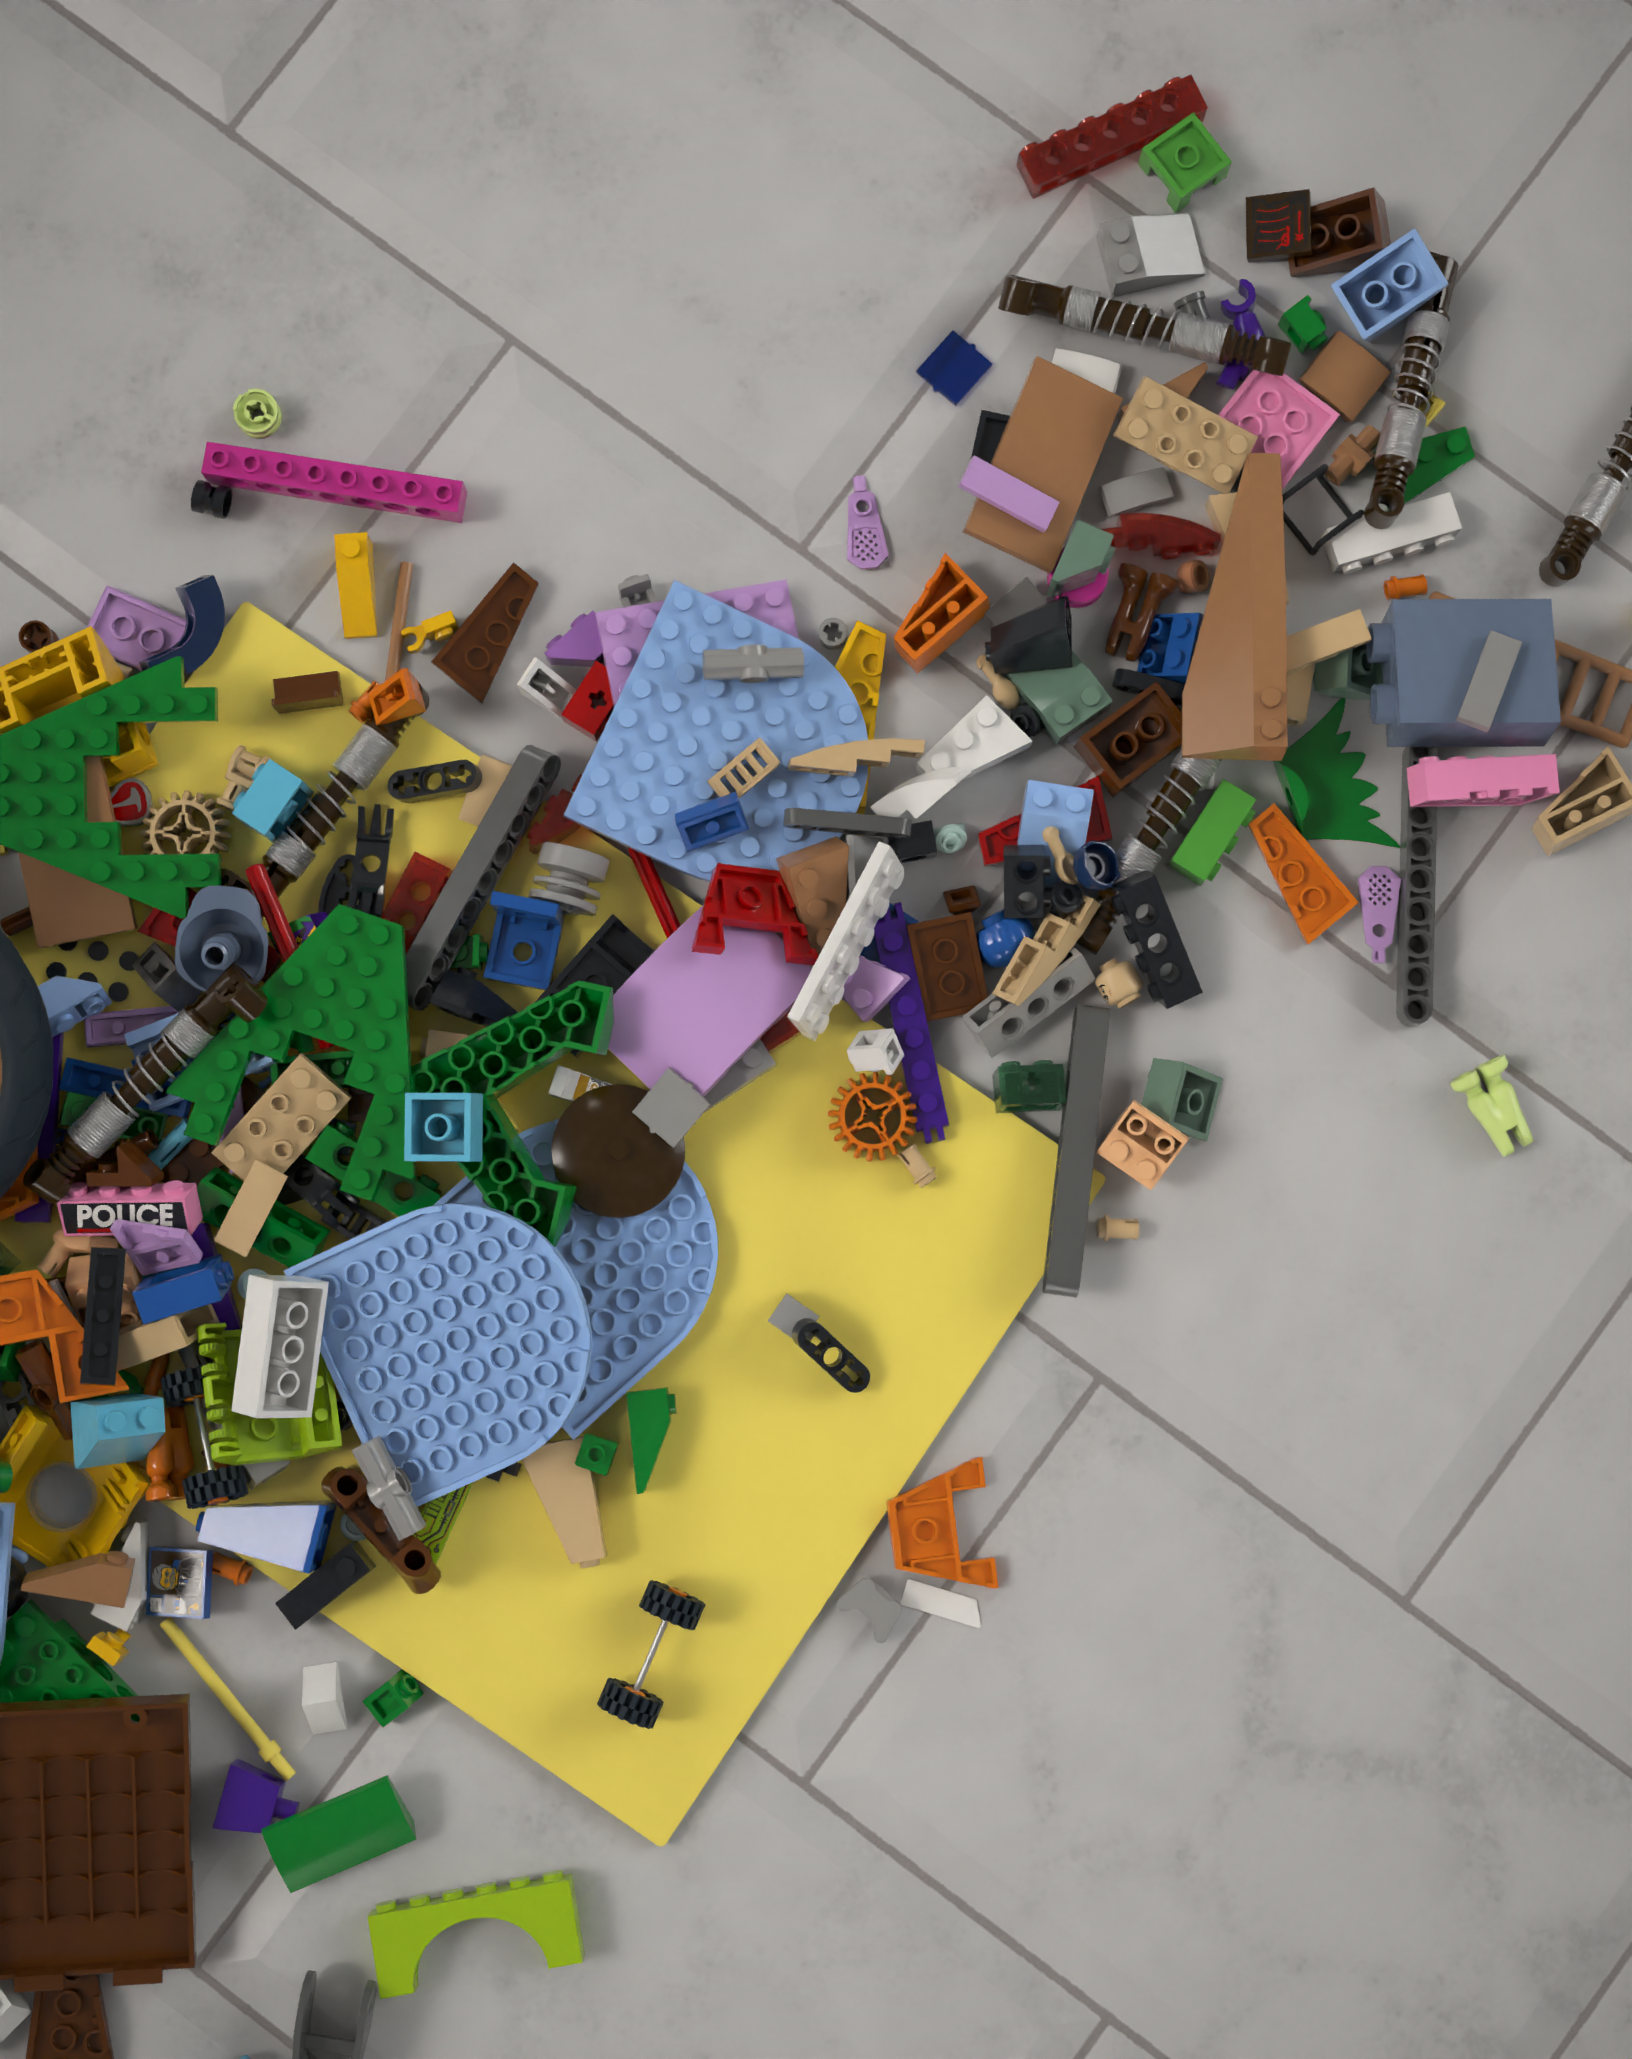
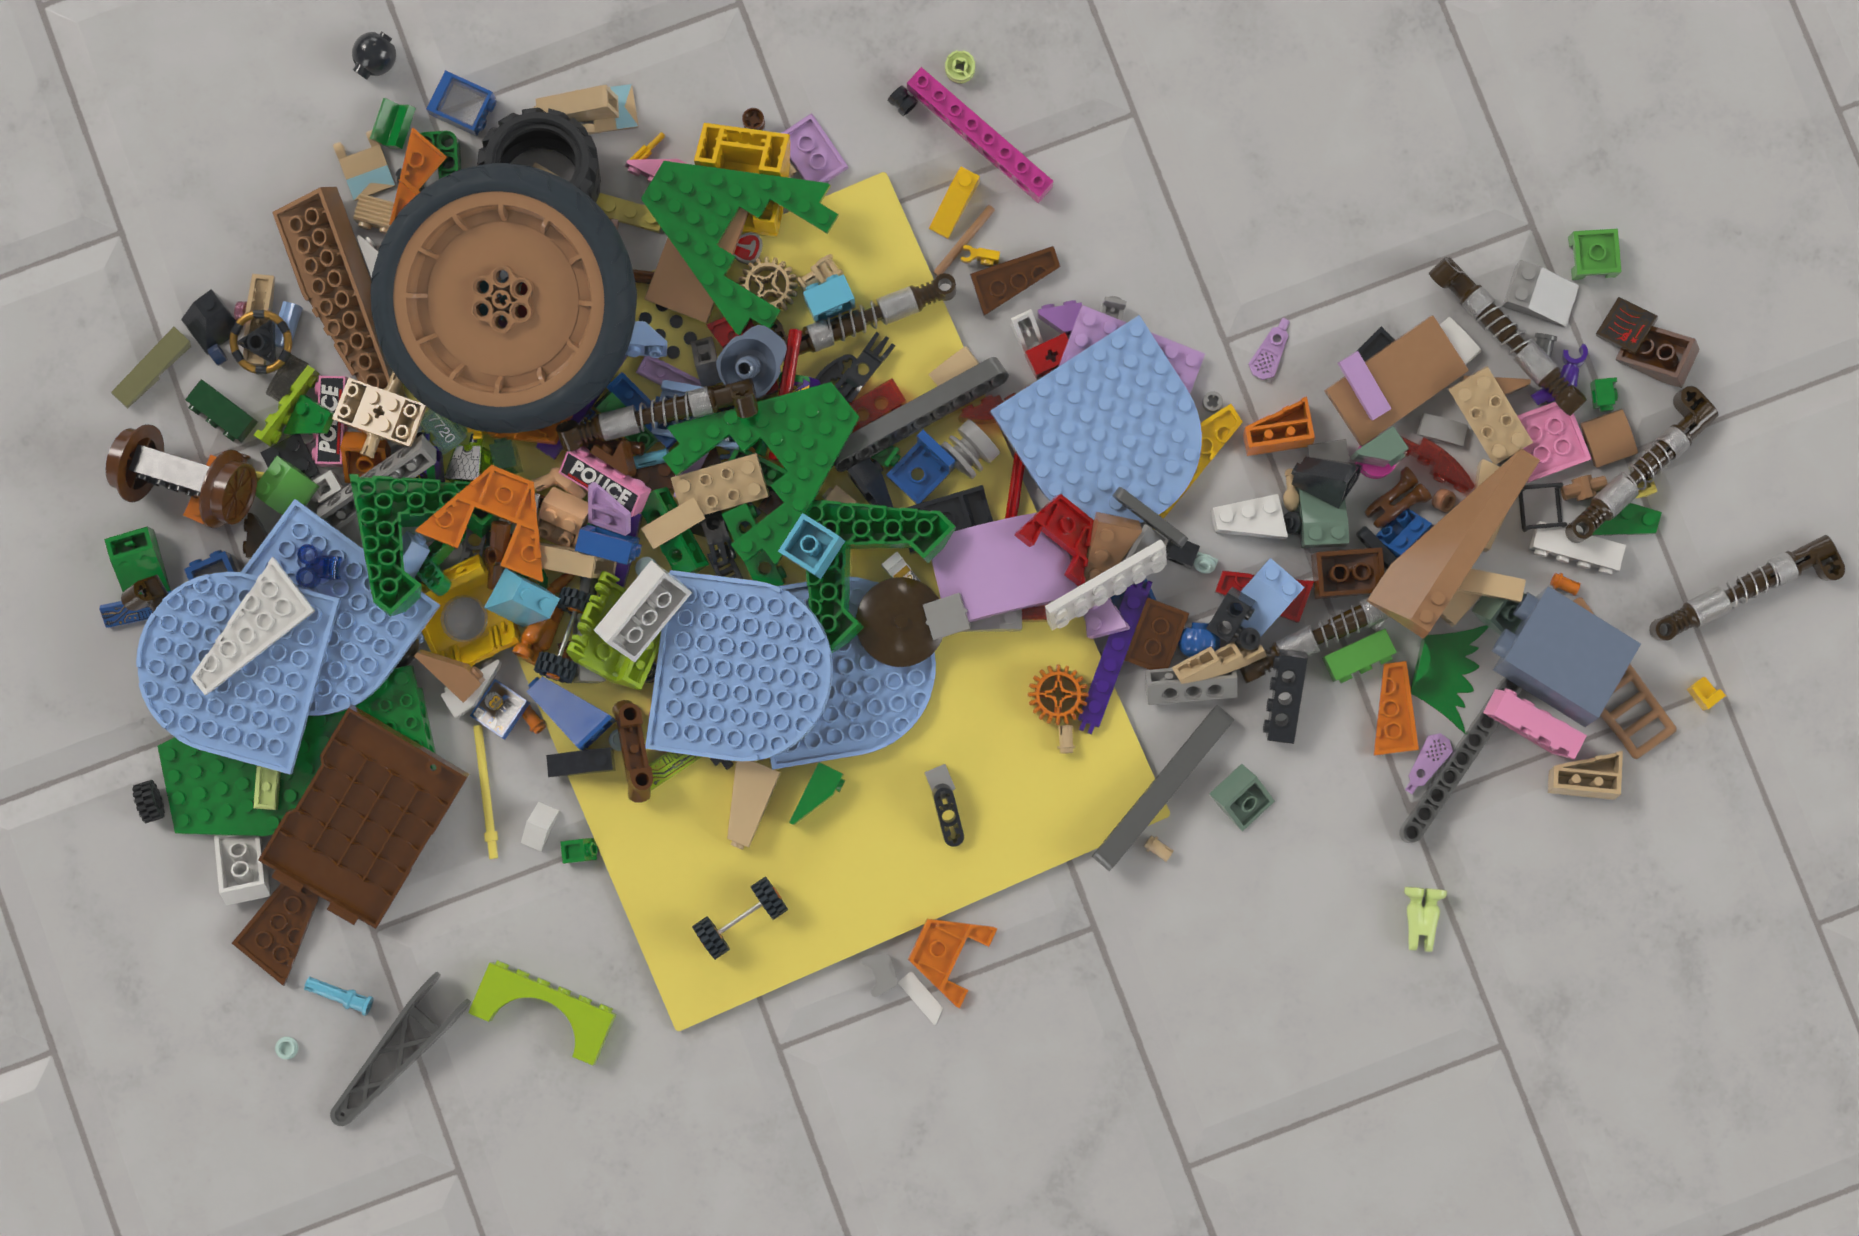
camera: 35 degrees right, 0 degrees up
black plate [80,1247,126,1386] -> none
yellow plate [86,1628,132,1666] -> none
dark blue arch [139,575,225,674] -> none
dark purple torso [213,1759,300,1833] -> none
green slope [261,1775,417,1893] -> none
reddish brown panel [271,671,343,714] -> none
orange pin [348,681,380,723] -> none
light grey piece [351,1435,427,1541] -> none
orange slope [368,668,426,725] -> none
black beam [388,760,482,803] -> none
green bracket [575,1433,619,1476] -> none
blue slope [675,792,750,852] -> none
light grey piece [702,644,804,683] -> none
tan slope [707,738,780,798] -> none
tan slope [787,738,925,777] -> none
white brick [847,1028,904,1075] -> none
white slope [871,767,971,819] -> none
clear blue piece [916,330,992,406] -> none
reddish brown slope [943,885,981,915] -> none
clear green brick [992,1060,1067,1113] -> none
clear red brick [1016,74,1208,199] -> none
tan piece [1042,826,1078,885] -> none
dark blue hair [1072,841,1121,891] -> none
tan head [1095,958,1144,1009] -> none
light nougat slope [1096,1100,1189,1190] -> none
light blue slope [1331,228,1449,343] -> none
light grey tile [1456,630,1522,732] -> none

